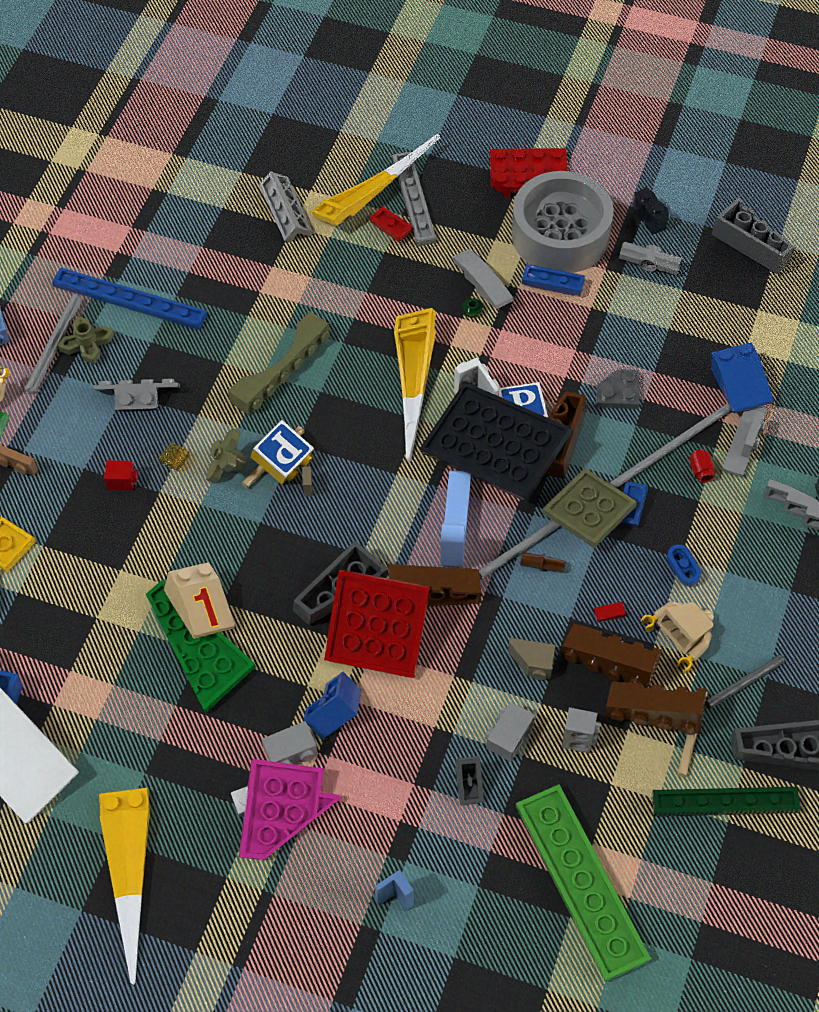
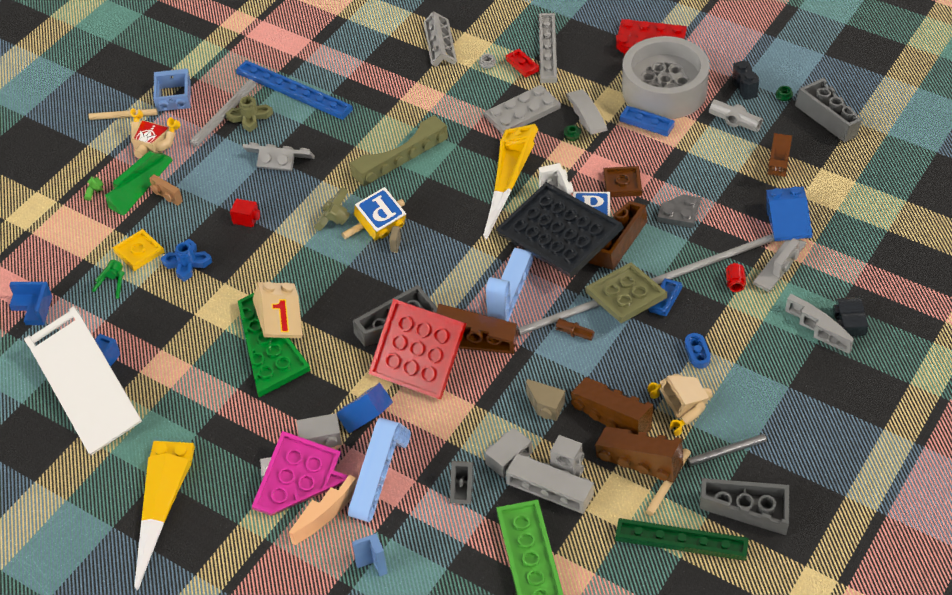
camera: 15 degrees right, 10 degrees down
clear yellow plate [159,442,190,471] -> none
yellow plate [311,134,440,226] -> none
red piece [594,602,626,622] -> none
none -> blue plant [161,239,212,282]
none -> light nougat slope [289,475,357,545]
none -> light blue beam [348,417,411,522]
none -> light grey plate [479,53,496,69]
none -> light grey plate [484,85,561,135]
none -> light grey brick [506,453,594,514]
none -> reddish brown tile [603,166,642,198]
none -> reddish brown arch [767,133,792,177]
none -> dark green plate [776,86,793,101]

